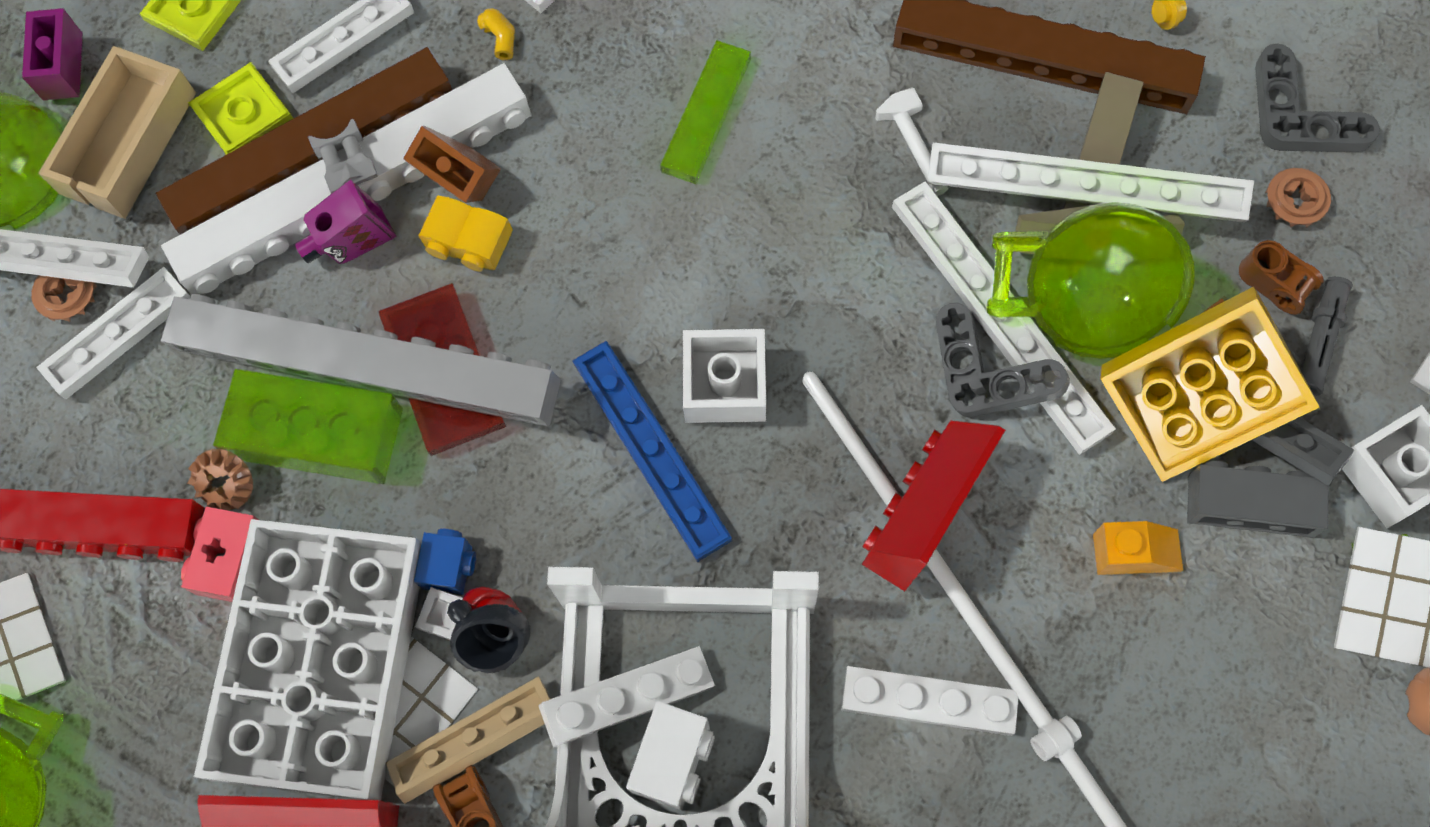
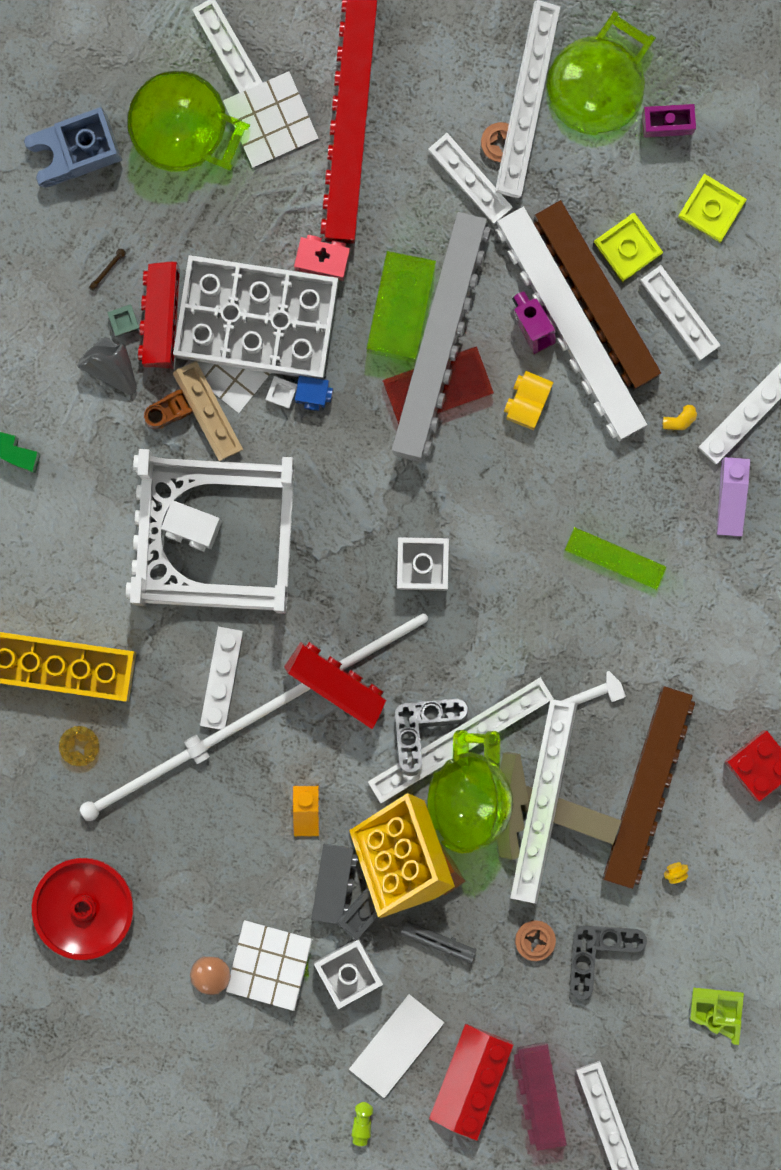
camera: 85 degrees right, 15 degrees up
tan piece [38,46,196,219] -> none
nougat gear [187,449,253,511] -> none
light grey piece [308,119,378,194] -> none
dark orange slope [403,126,501,203] -> none
black piece [447,586,530,673] -> none
white plate [539,646,715,748] -> none
blue tile [572,341,732,562] -> none
dark orange piece [1239,240,1324,315] -> none

